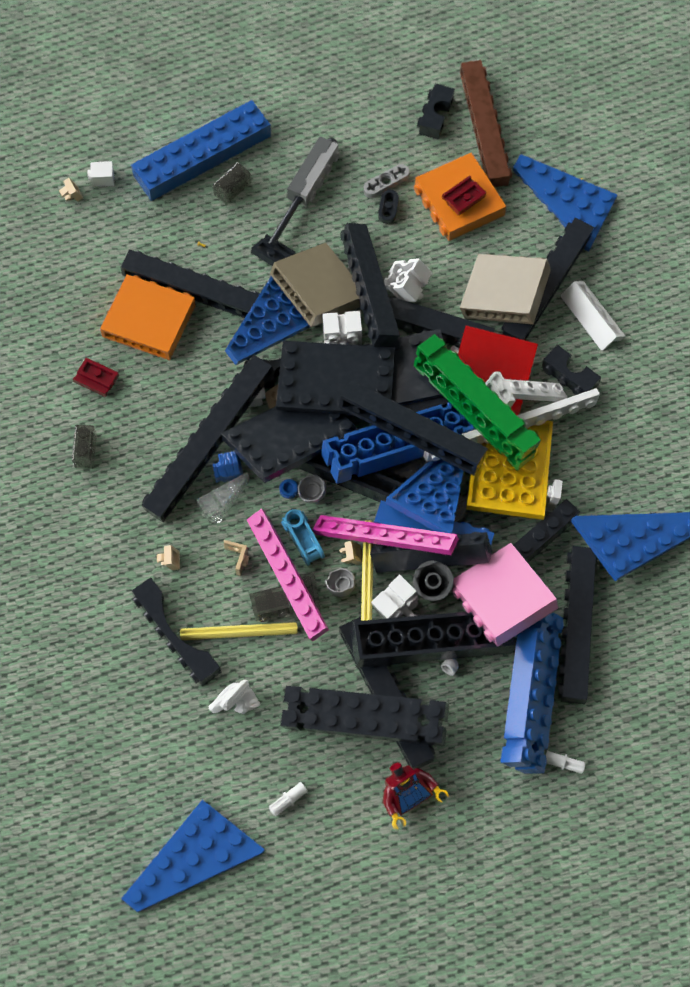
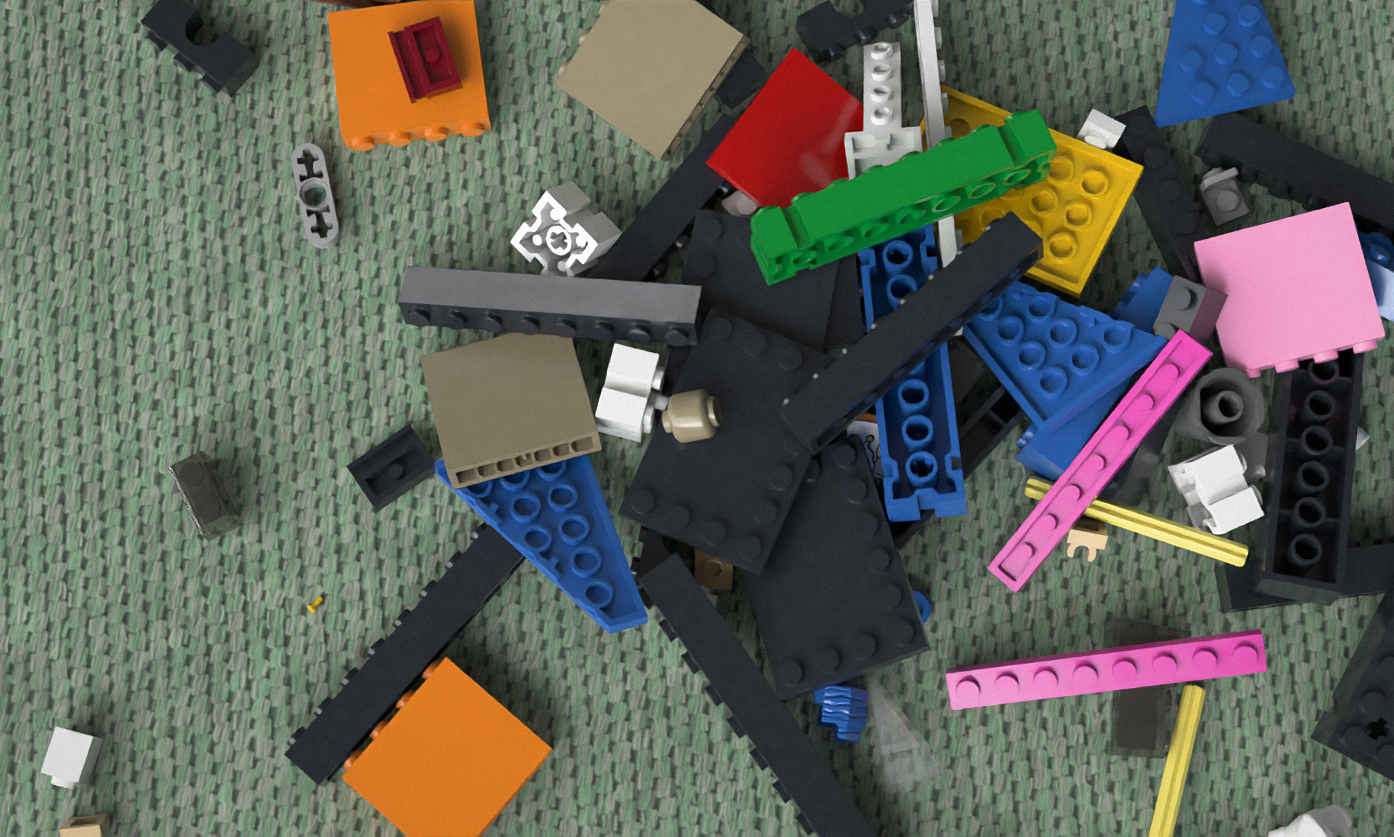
camera: 75 degrees left, 10 degrees up
blue brick [131,100,271,201] -> none
tan bracket [224,540,249,576] -> none
piece [268,136,340,247] -> none
dark azure piece [281,509,325,566] -> none
light grey hair [298,475,327,504] -> none
light grey hair [325,568,356,597] -> none
black plate [378,190,399,224] -> none
none -> dark tan head [662,389,722,443]
none -> light grey bracket [1195,167,1250,229]

